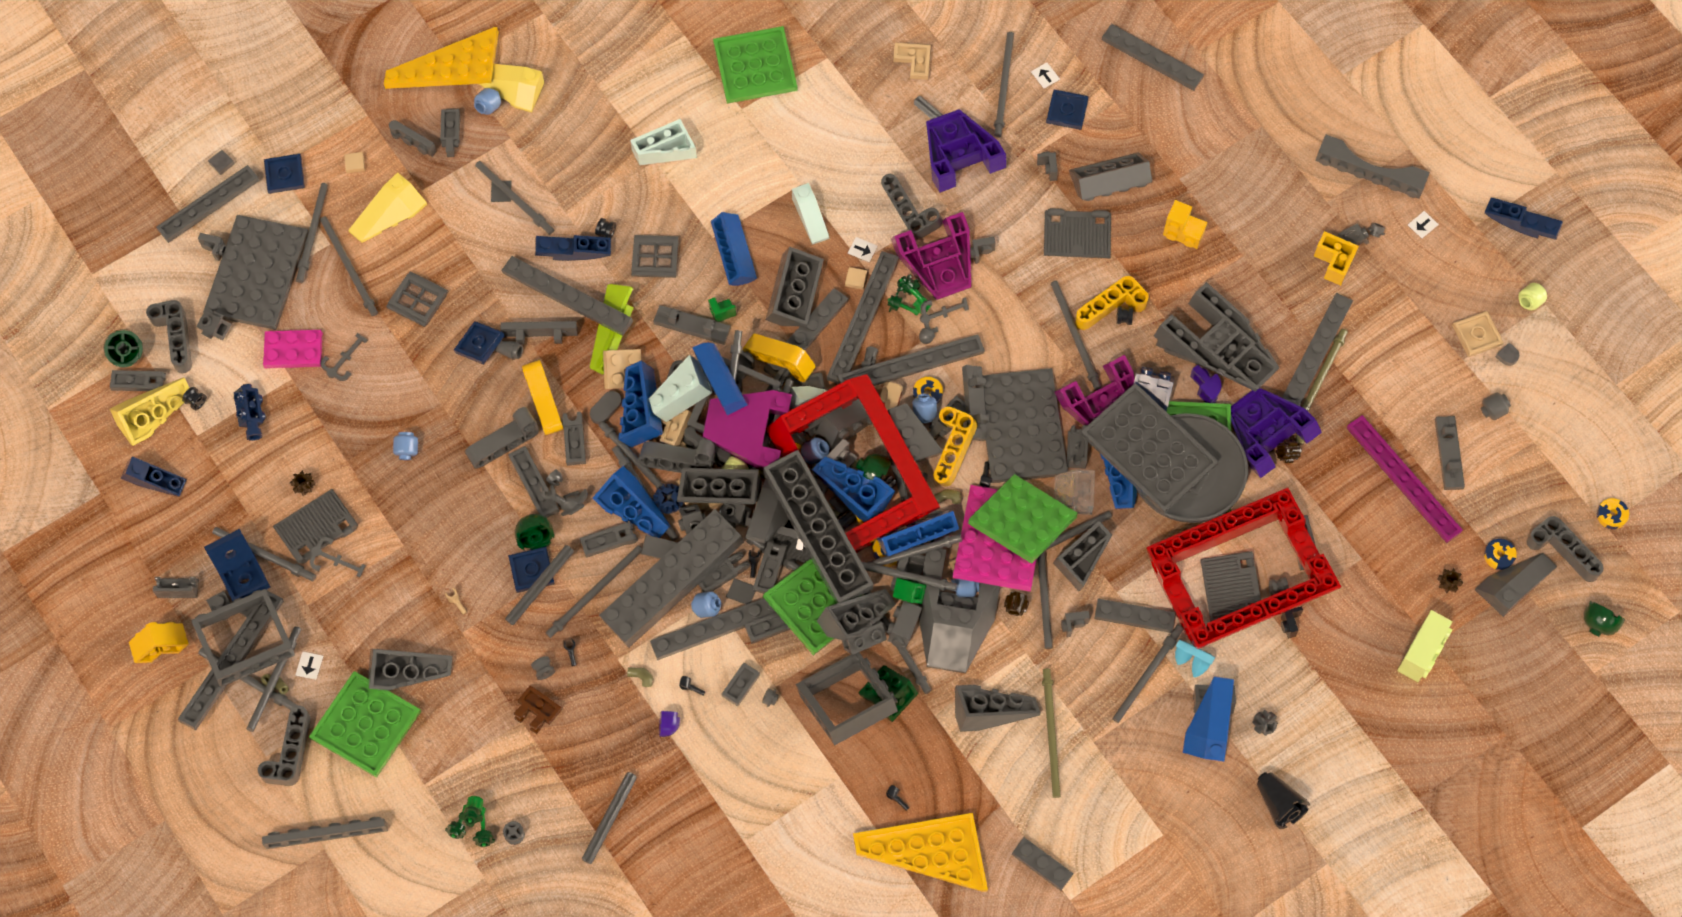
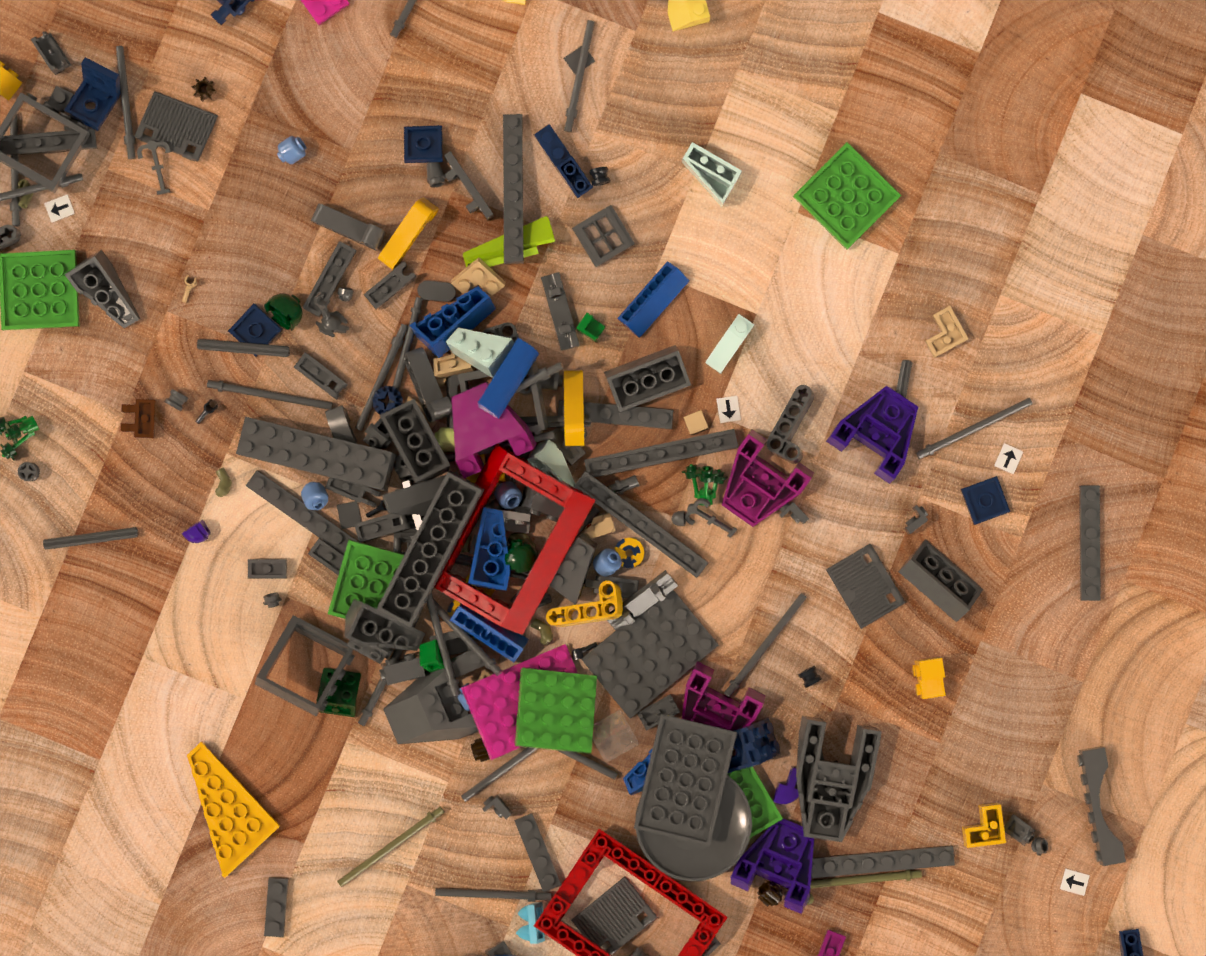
camera: 55 degrees right, 20 degrees up
dark grey piece [321,333,368,381] -> none
dark grey piece [386,271,448,327] -> none
blue wedge [593,466,670,538] -> none
black hand [679,676,705,696] -> none
black hand [886,785,910,811] -> none
dark grey wedge [955,685,1041,732] -> none
dark grey wedge [1053,521,1112,591] -> none
yellow beam [1075,276,1149,330] -> none

